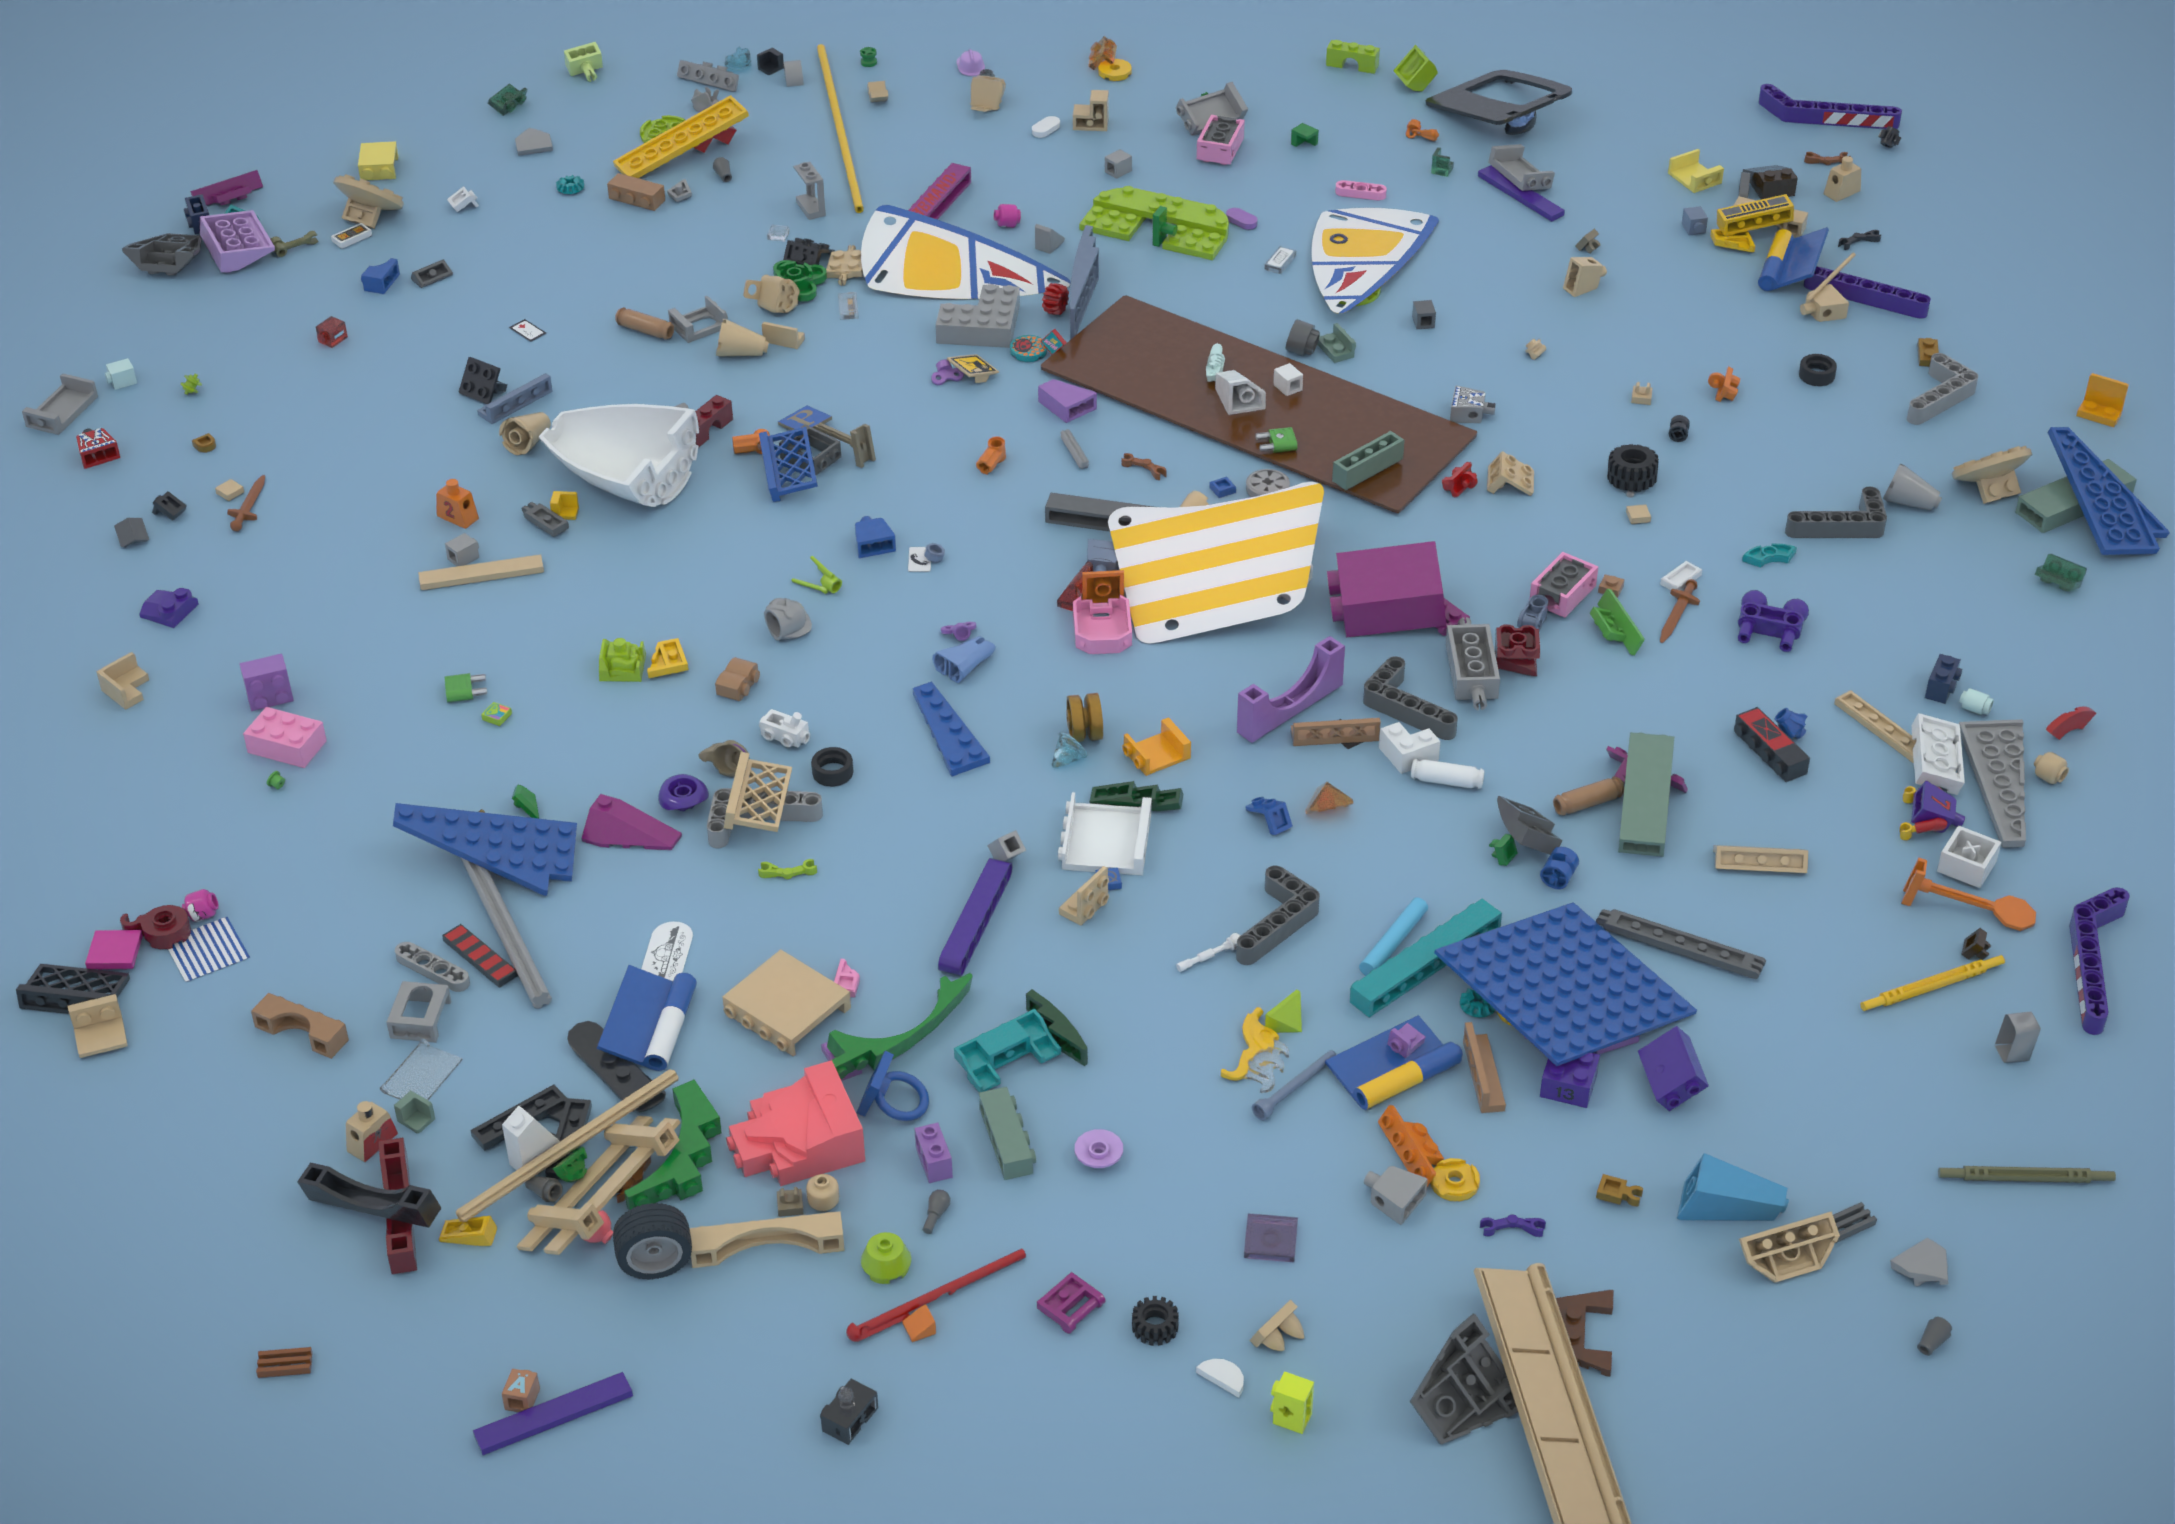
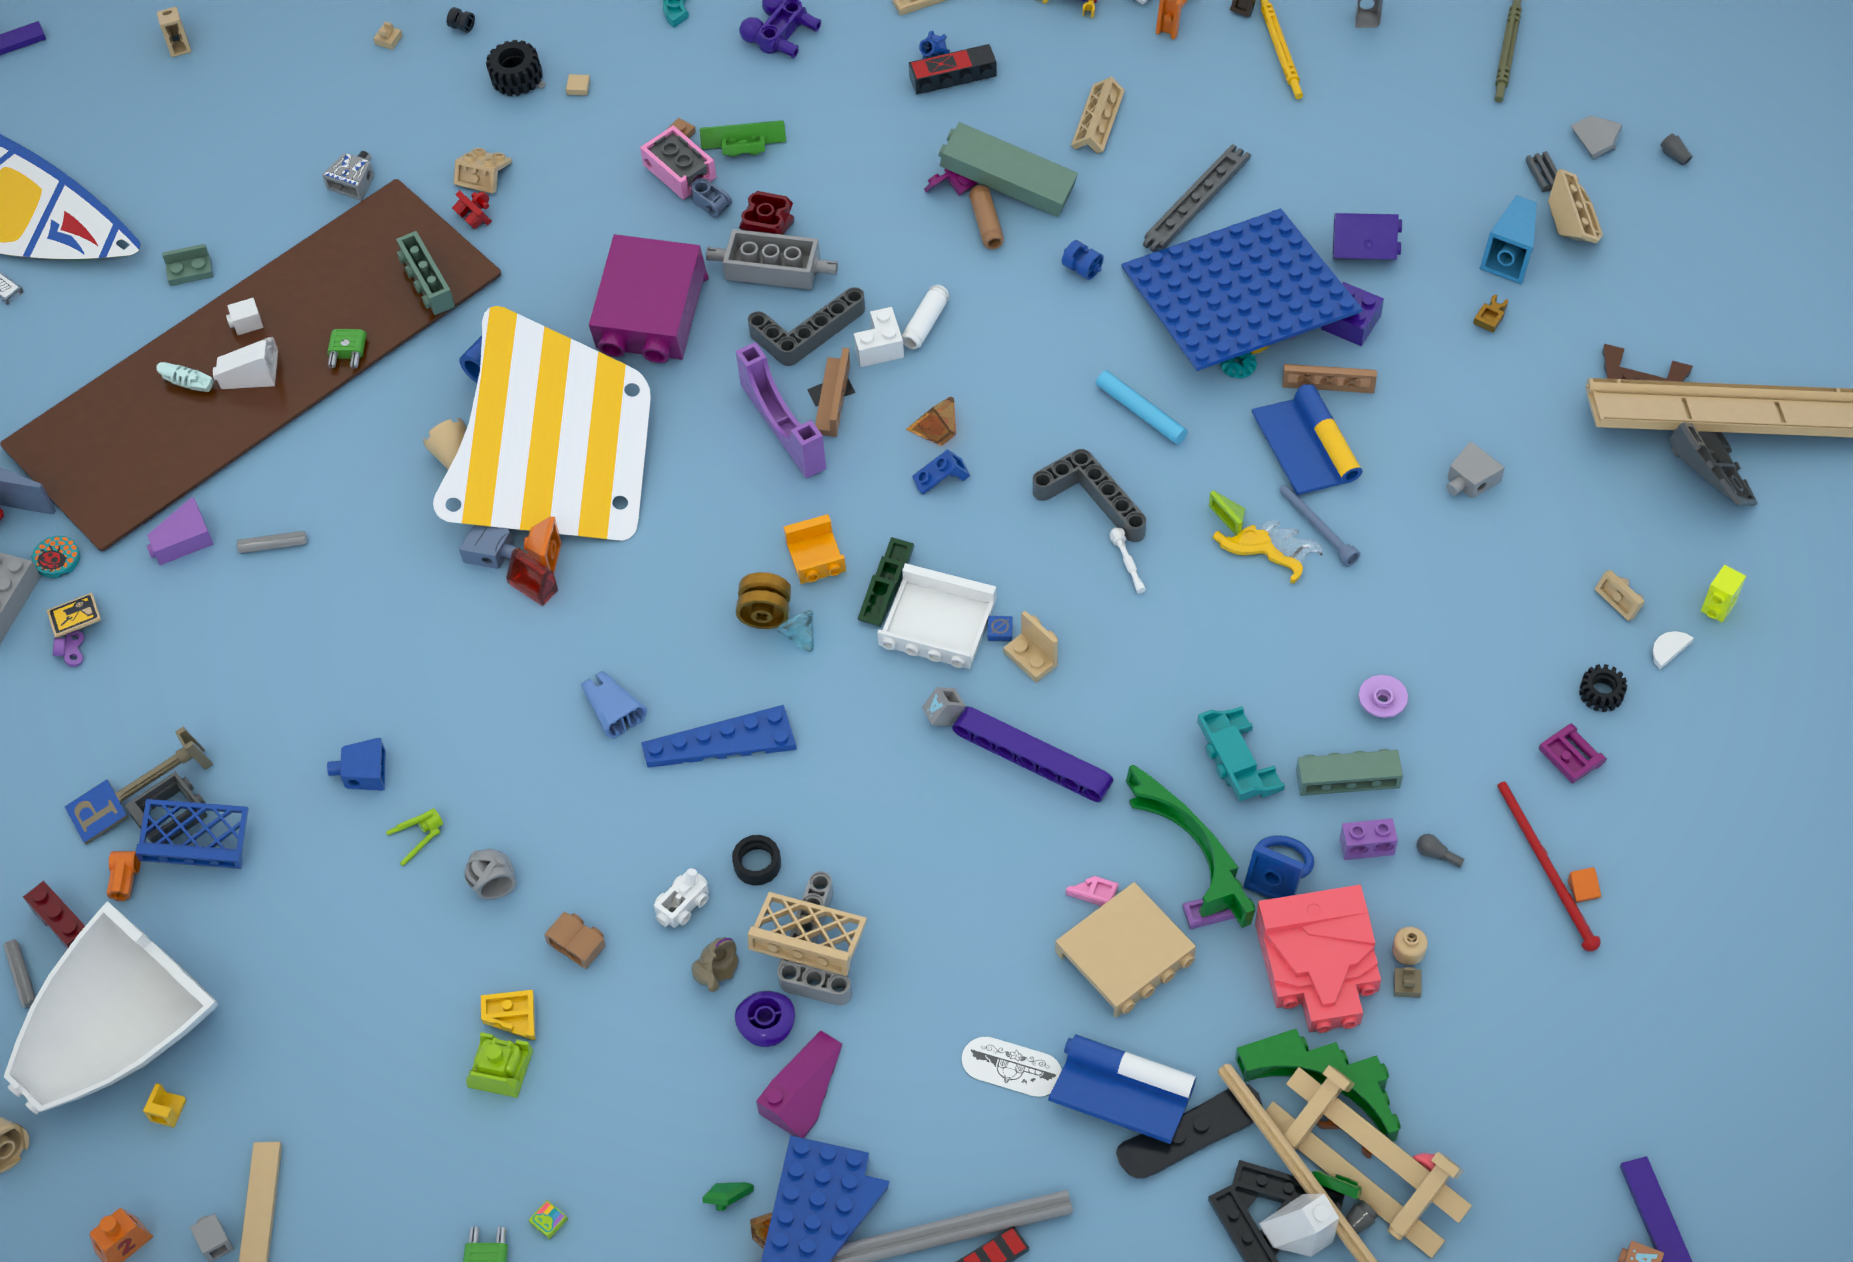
camera: 75 degrees left, 15 degrees up
dark grey hinge [521,502,569,537] -> none
black wheel [613,1203,692,1280] -> none
tan arch [690,1211,844,1268] -> none
lime piece [758,859,817,879] -> none
black piece [820,1378,879,1445] -> none
lime cone [861,1232,912,1284] -> none
white sticker [908,547,931,572] -> none
sand blue tile [924,543,945,563] -> none
medium lavender piece [941,622,977,641] -> none
orange piece [976,436,1006,475] -> none
dark green slope [1026,989,1088,1066] -> none
tile [1041,329,1067,355] -> none
dark grey brick [1045,492,1154,532] -> none
bright pink piece [1073,595,1132,654] -> none
dark orange piece [1121,453,1167,480] -> none
blue tile [1209,477,1236,498] -> none
clear purple tile [1244,1213,1298,1262] -> none
light grey wheel [1246,469,1290,497] -> none
dark grey piece [1285,319,1320,356] -> none
teal brick [1350,898,1502,1018] -> none
orange bracket [1378,1105,1444,1187] -> none
medium lavender bracket [1388,1023,1425,1058] -> none
dark grey brick [1412,300,1436,330] -> none
yellow tile [1430,1158,1480,1202] -> none
dark purple piece [1479,1214,1546,1237] -> none
green tile [1489,834,1518,866] -> none
dark grey slope [1497,796,1563,855] -> none
tan plate [1525,339,1546,360] -> none
dark tan tile [1575,228,1600,253] -> none
white tile [1660,561,1703,590] -> none
dark orange sword [1660,579,1700,643] -> none

